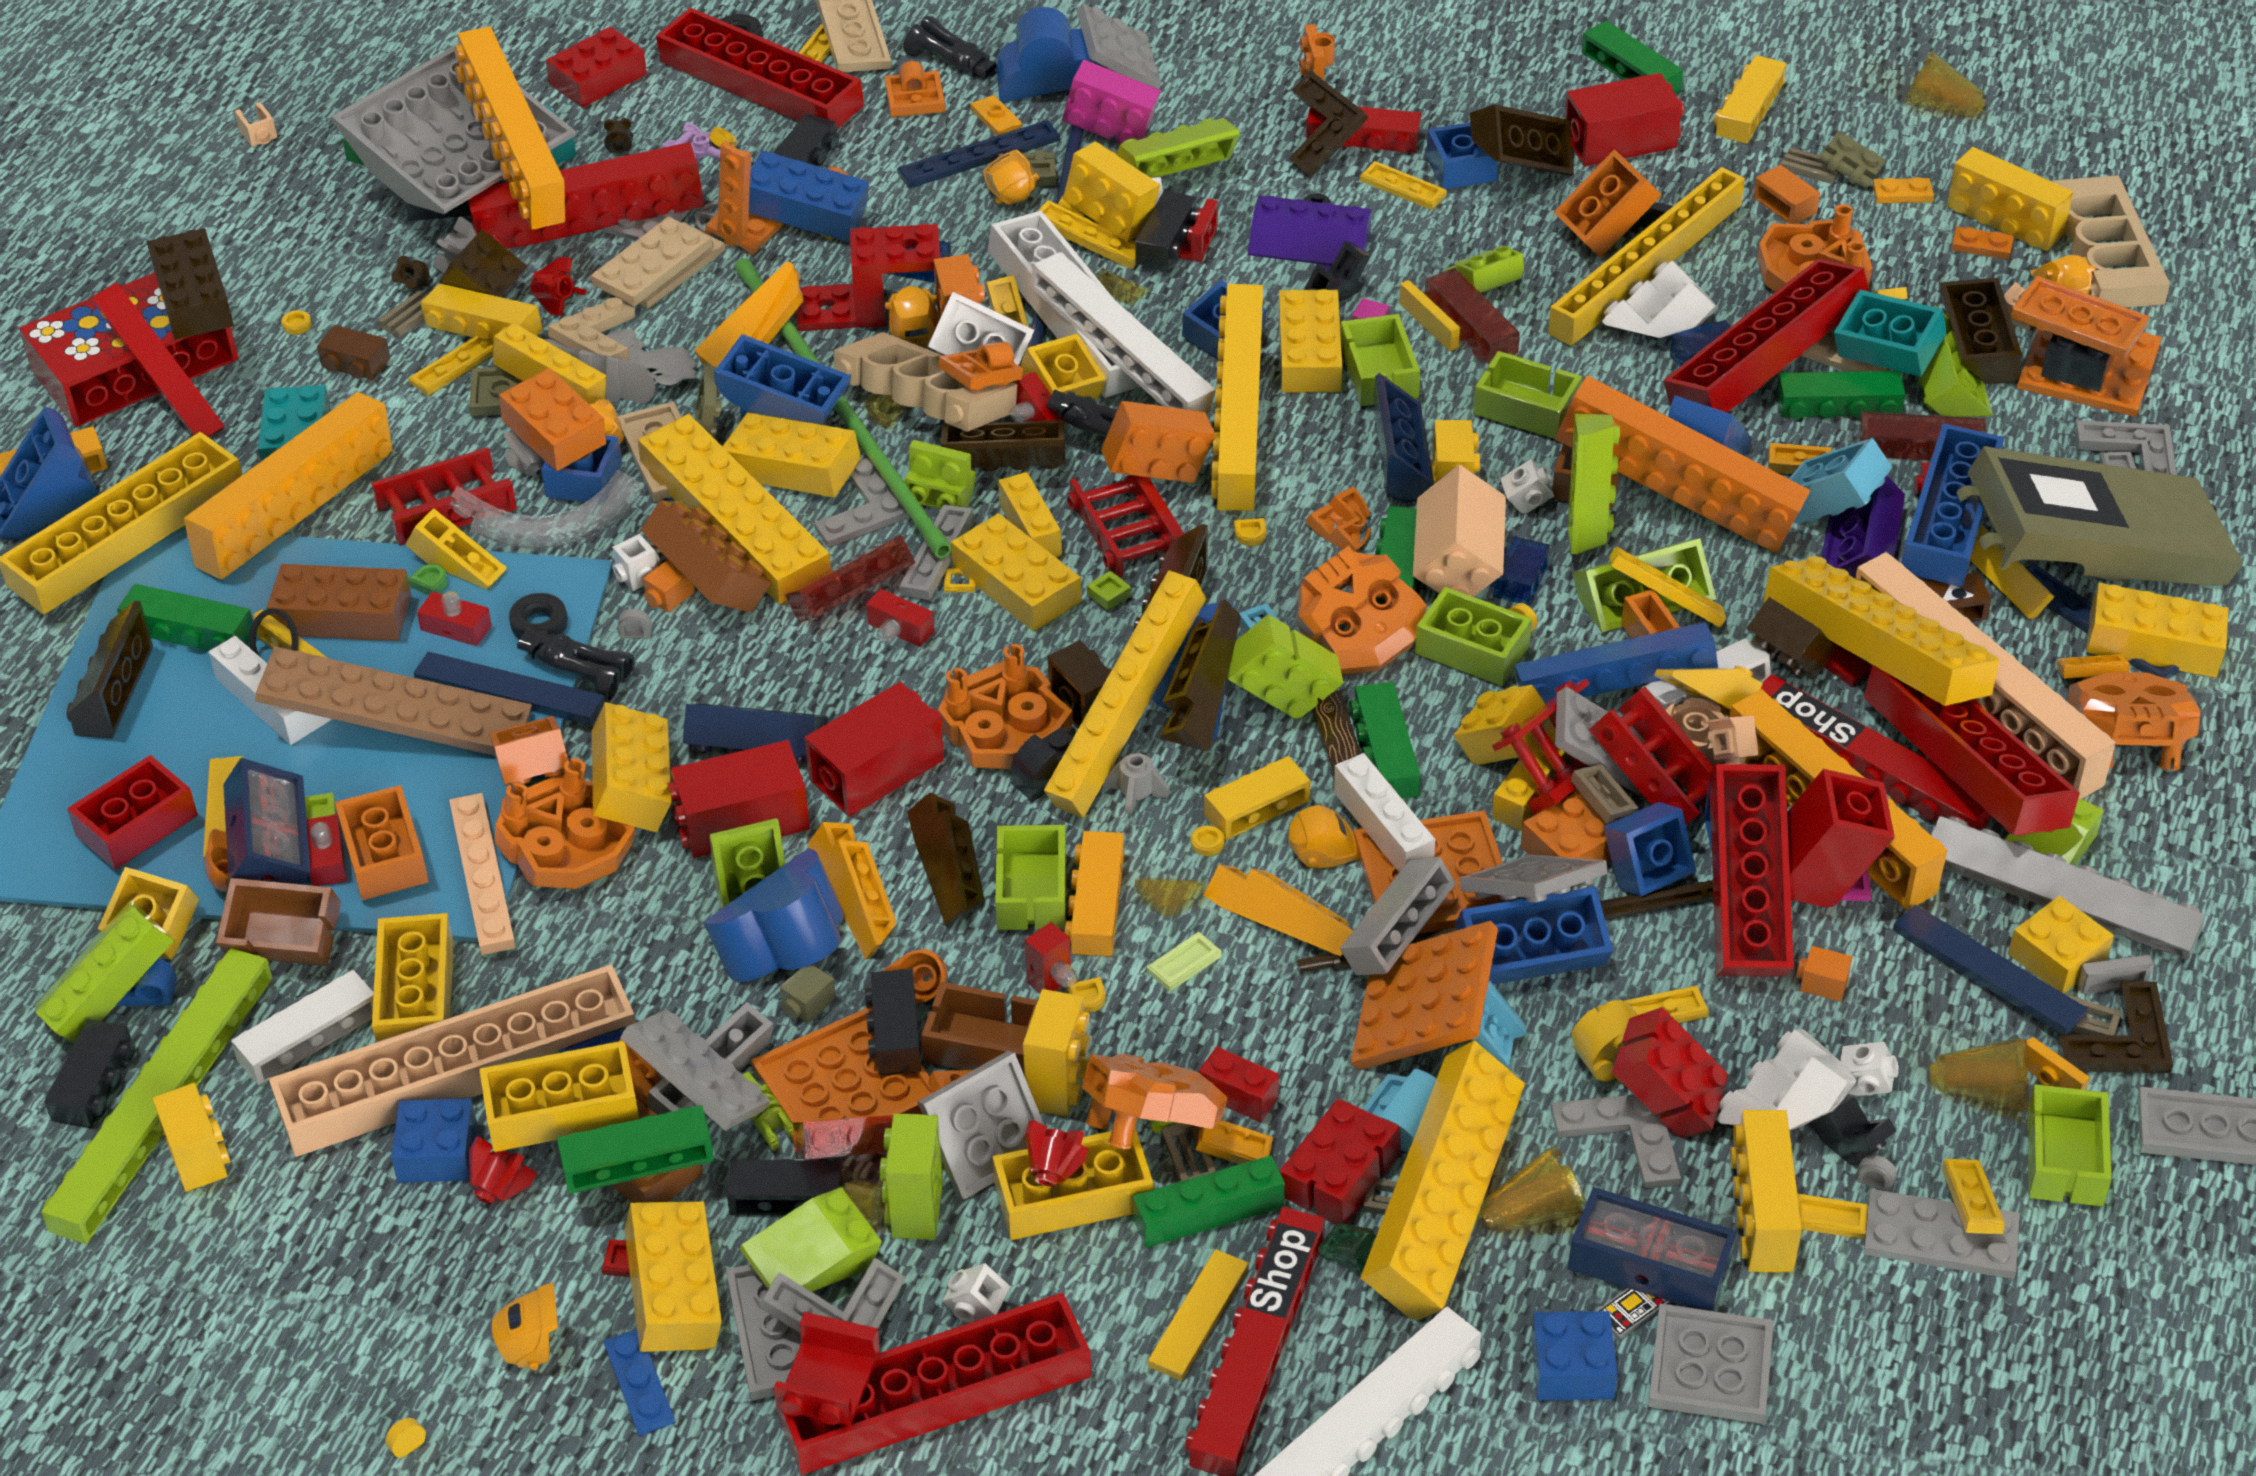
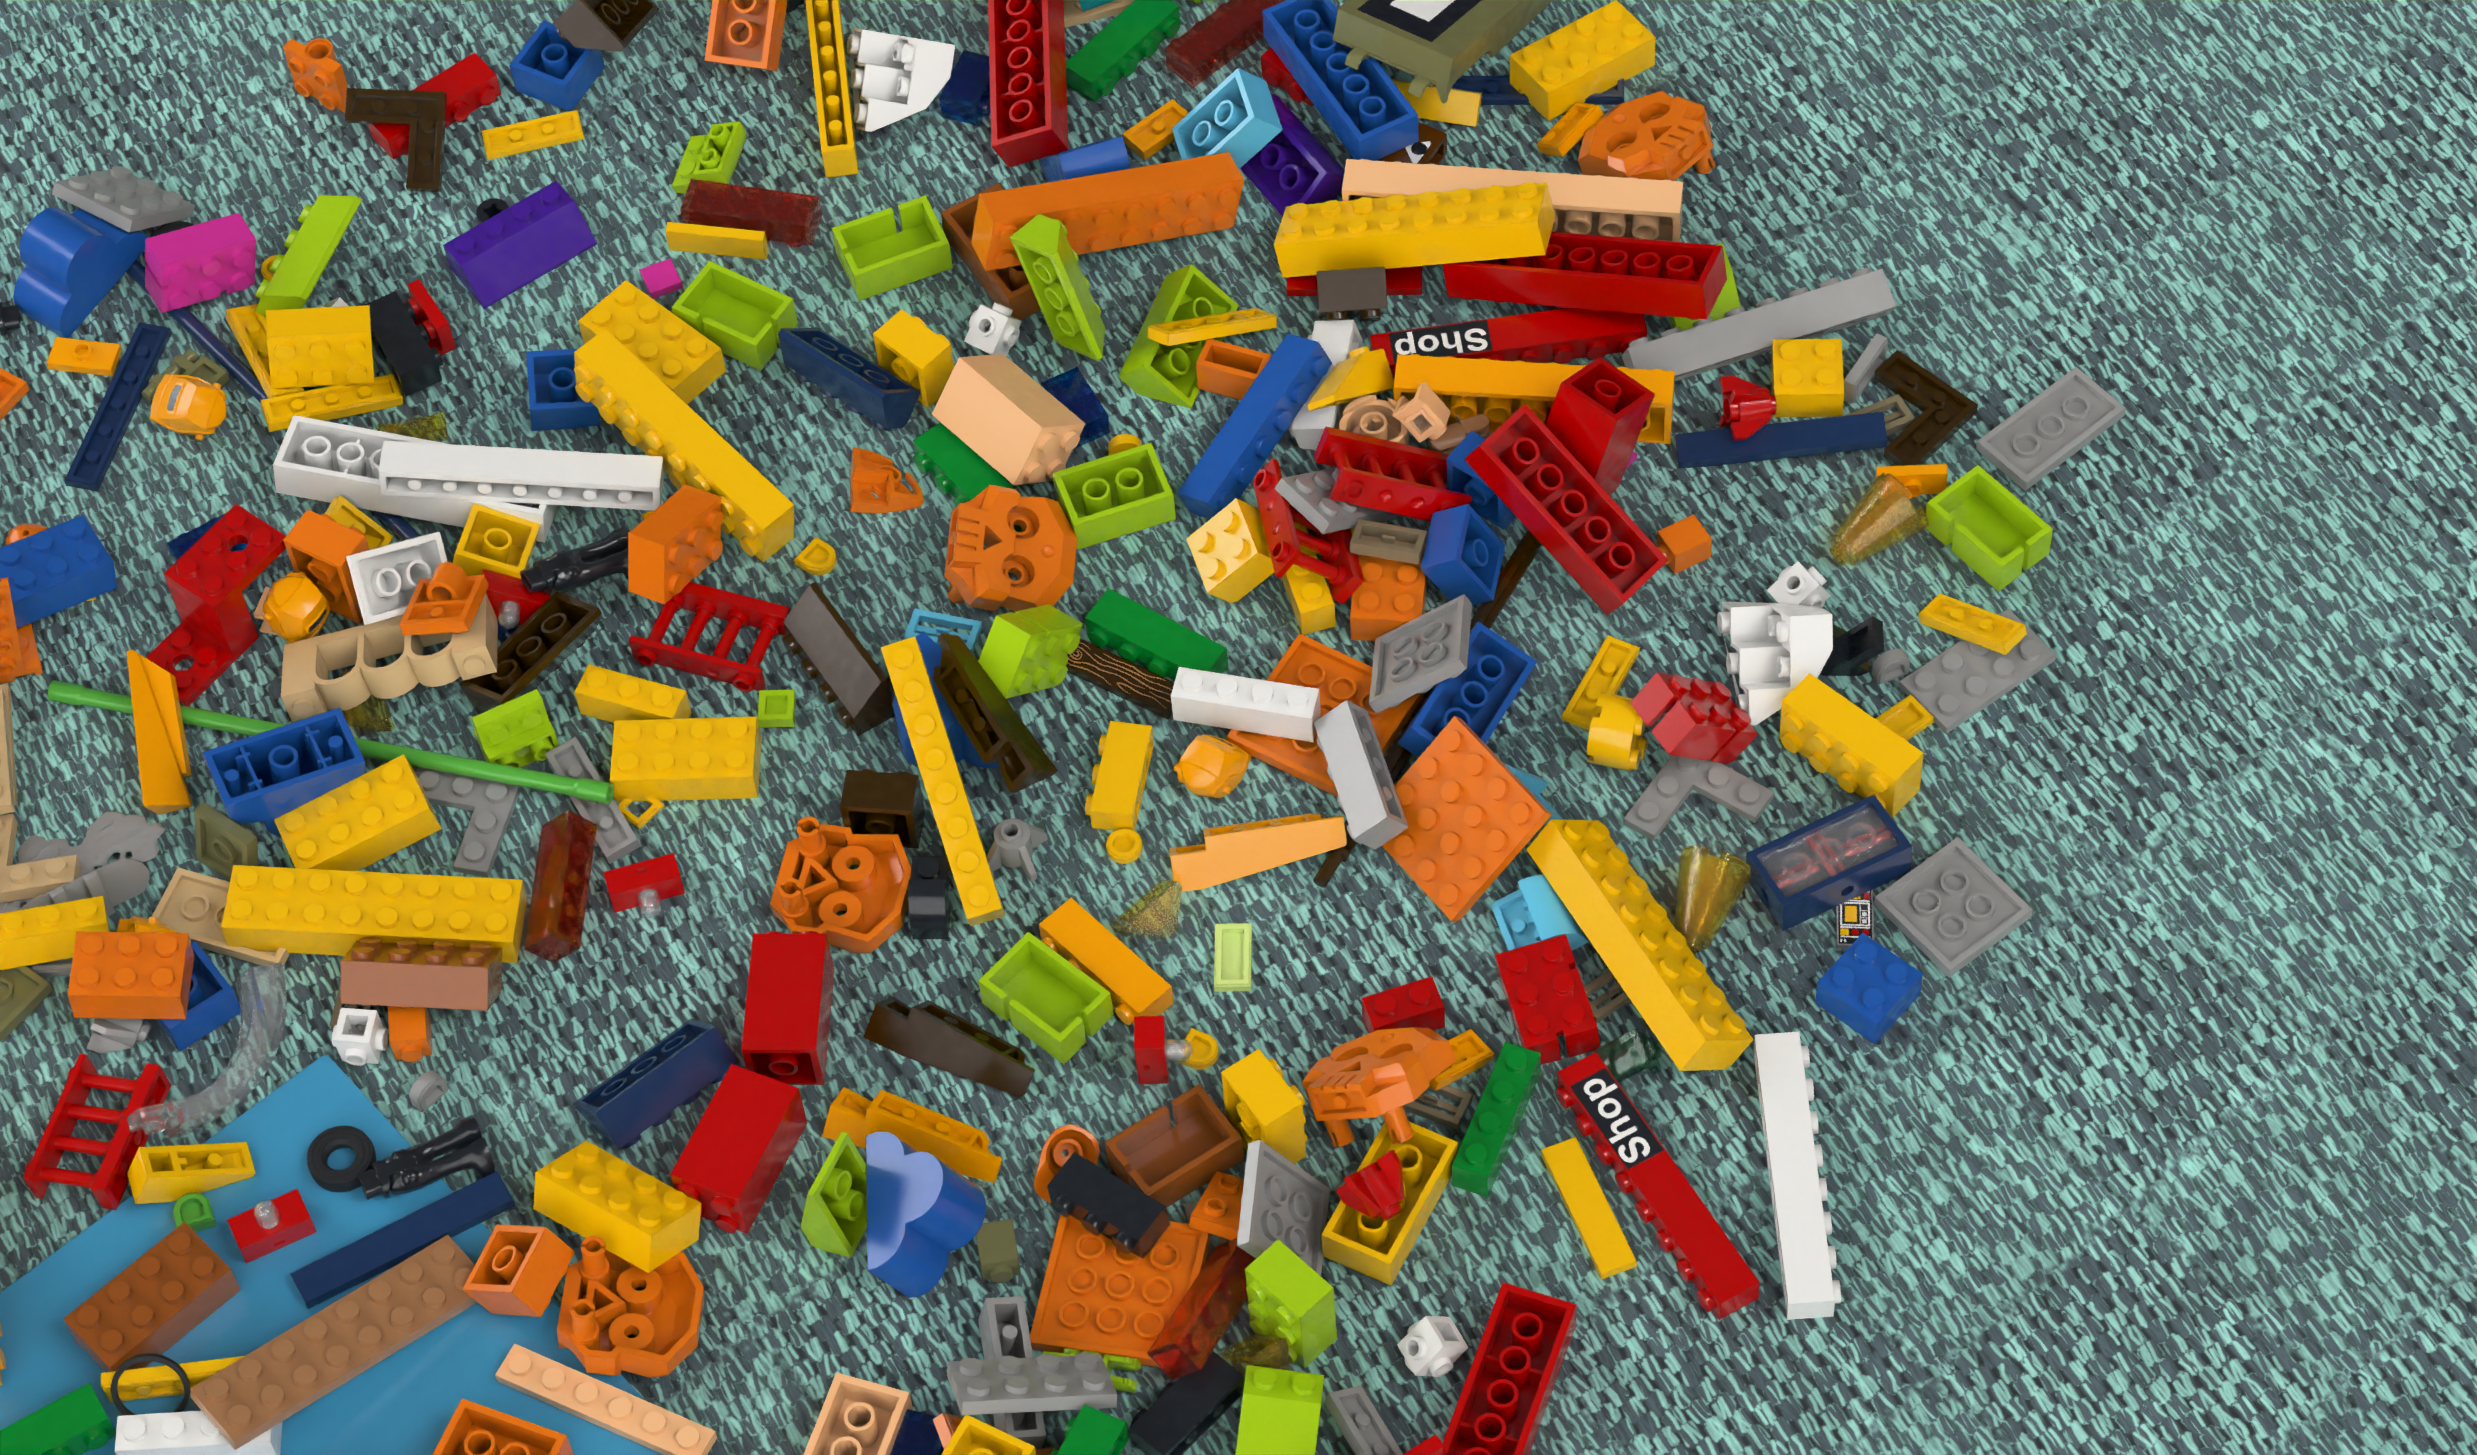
camera: 45 degrees left, 10 degrees up
black brick [1304,241,1371,302] -> none
none -> red brick [1719,375,1777,441]

